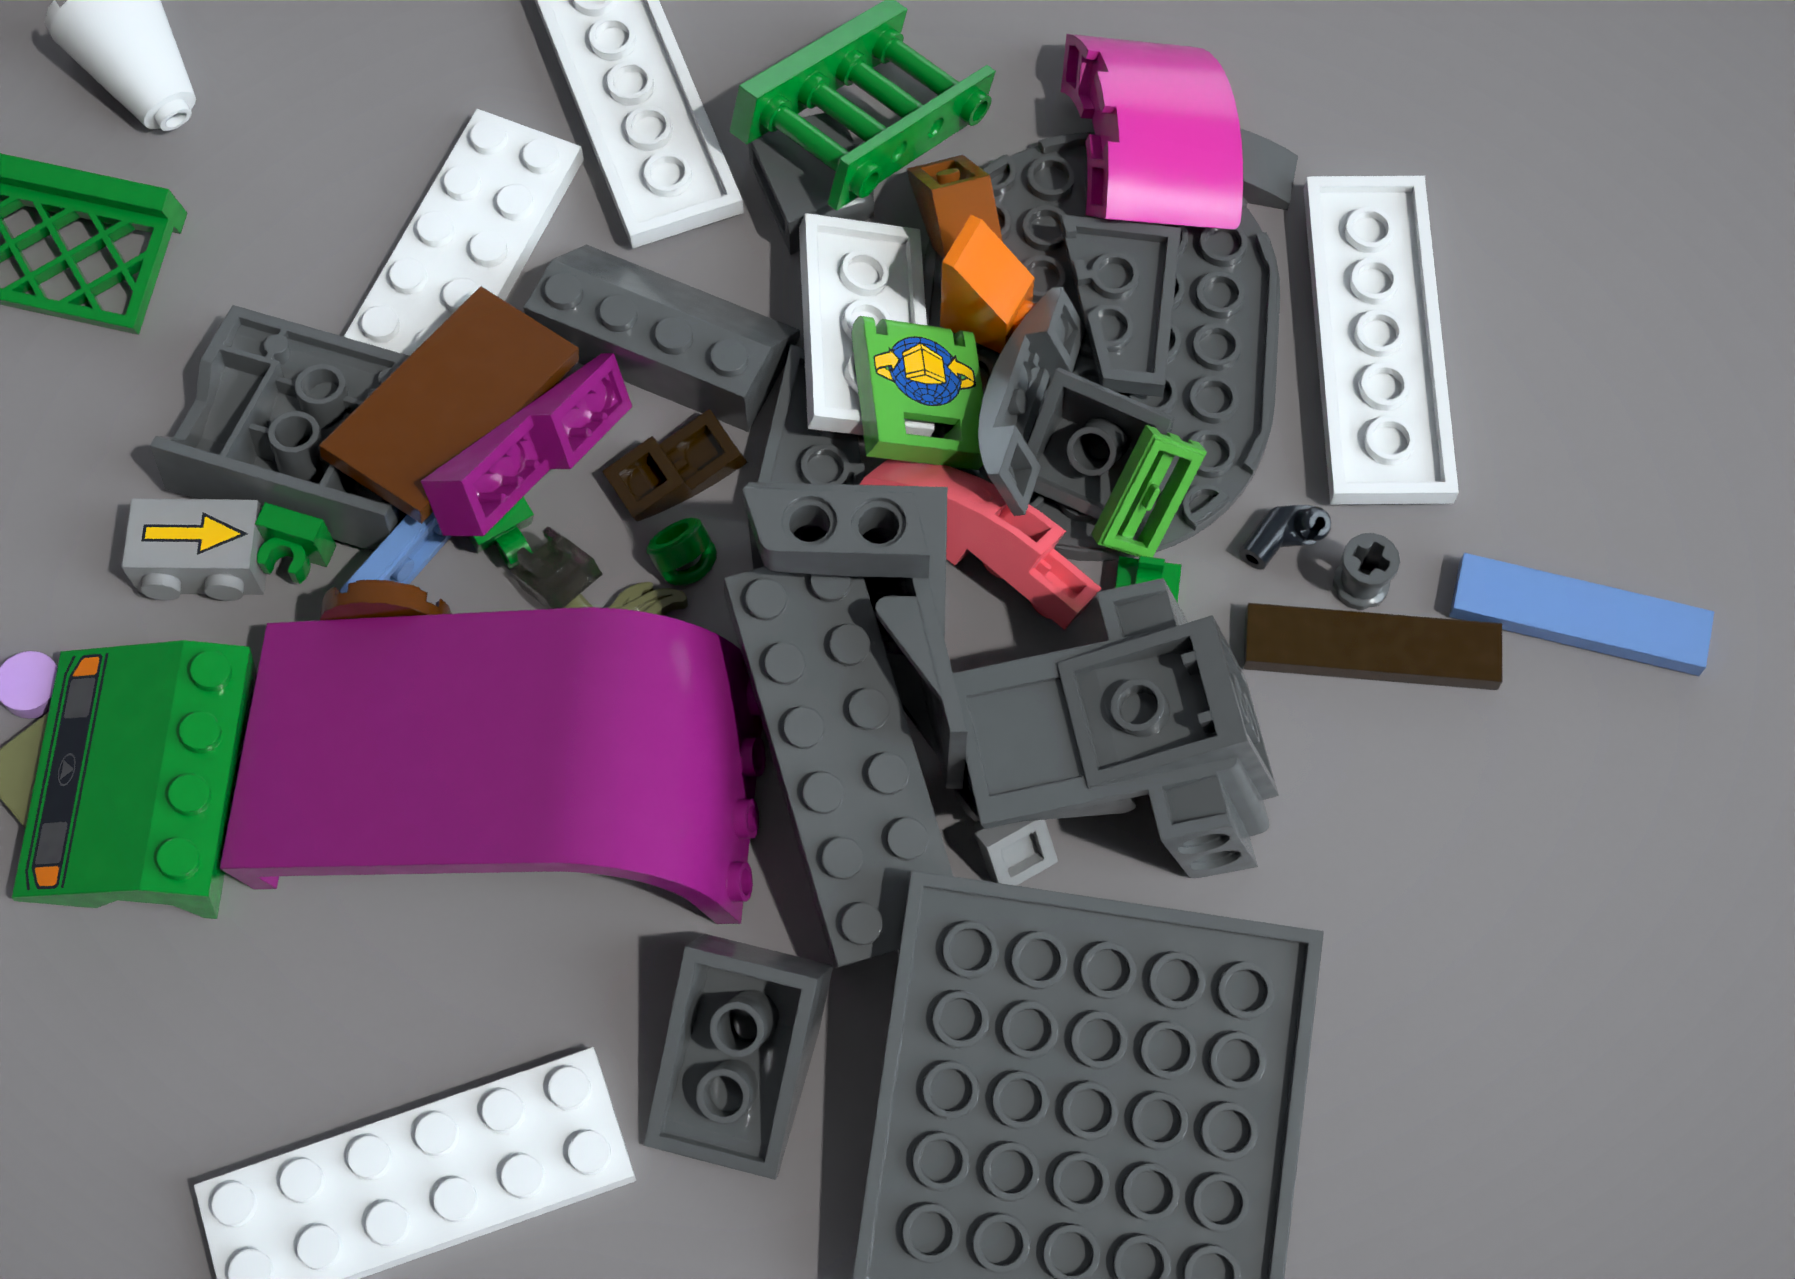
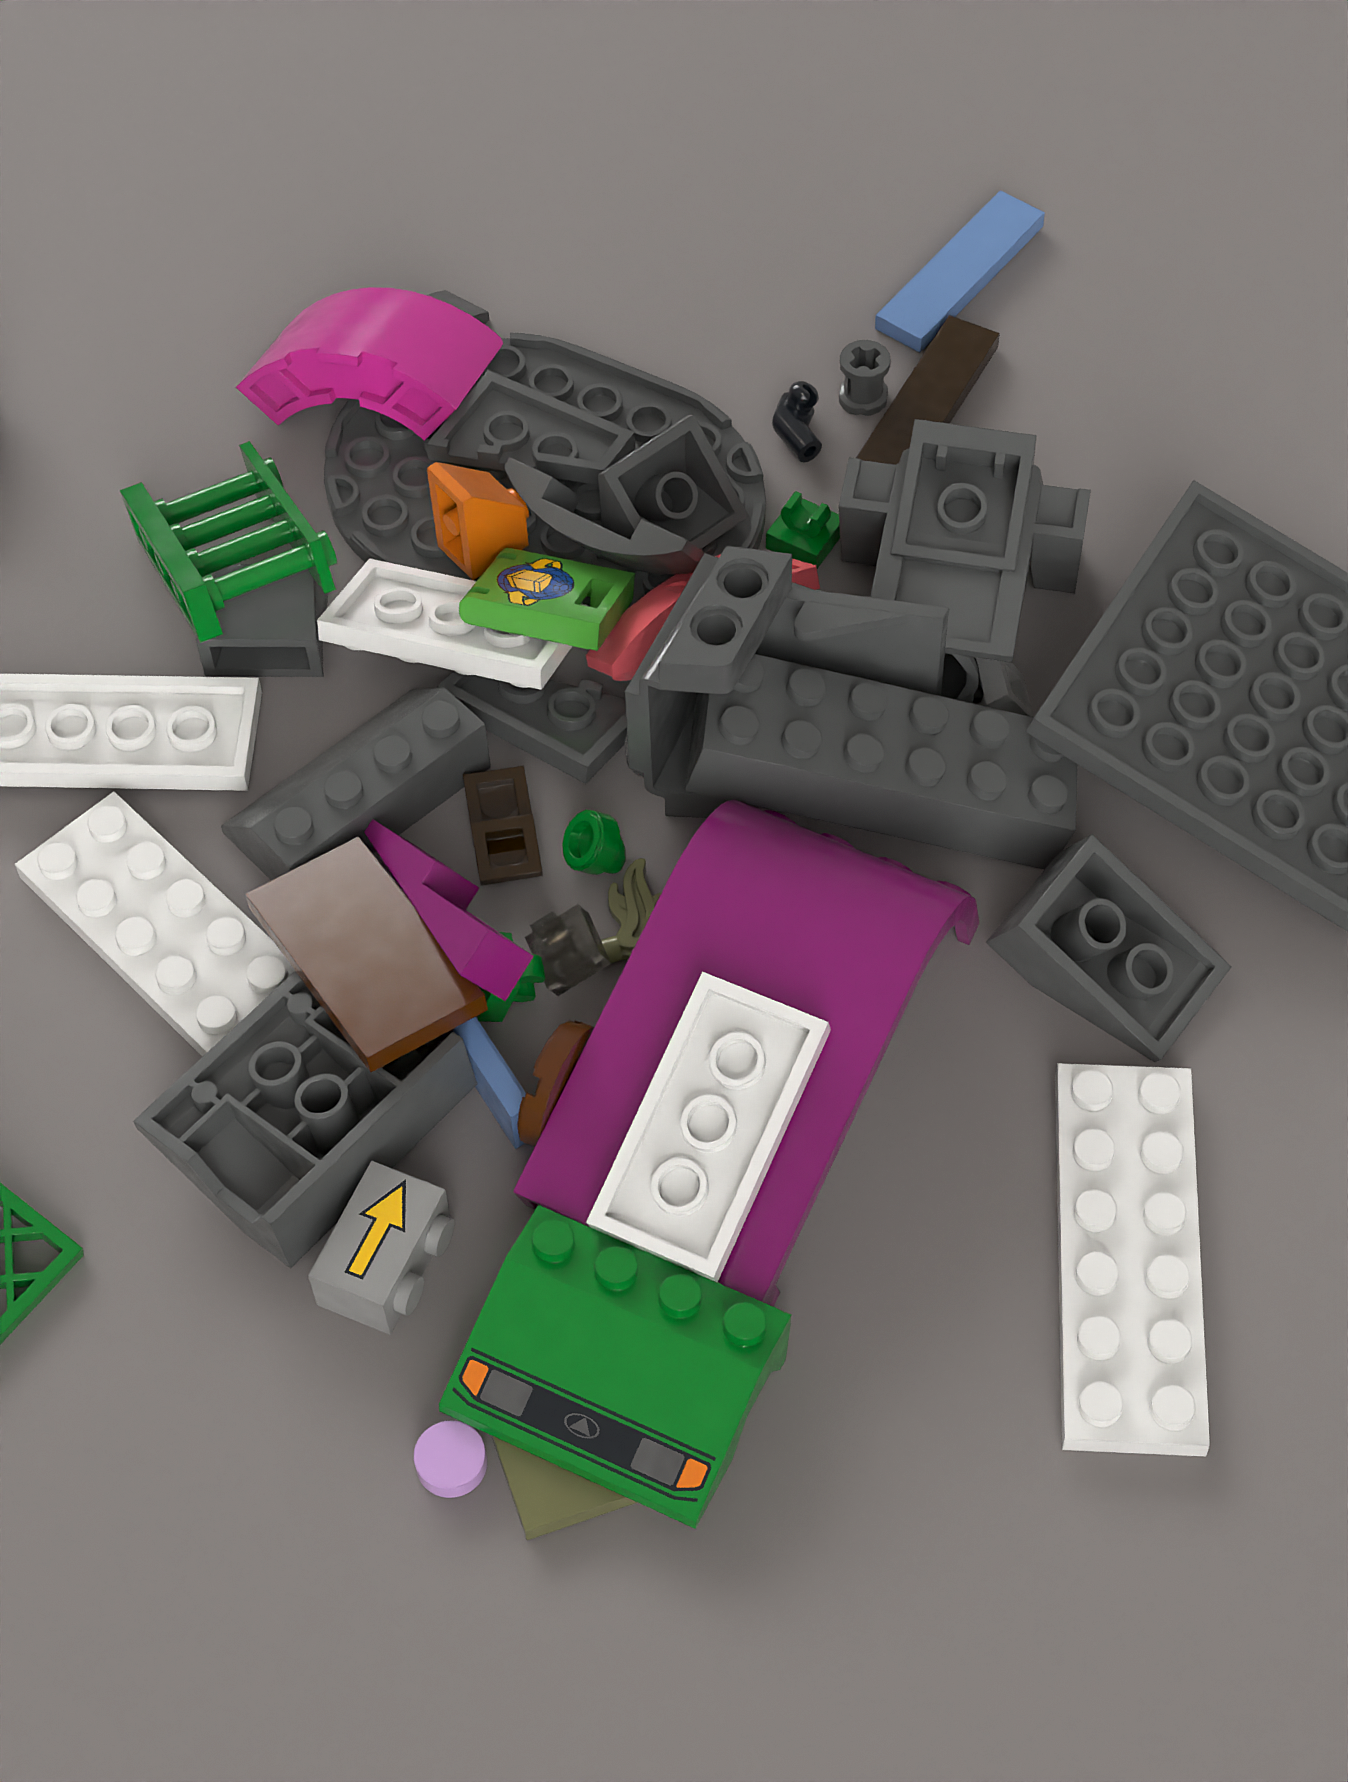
camera: 65 degrees left, 10 degrees down
green tile [255,502,336,584] -> none
dark orange slope [907,155,1003,259] -> none
bright green tile [1091,425,1207,557] -> none
white plate [1303,176,1459,505] -> none
none -> white plate [586,972,831,1282]

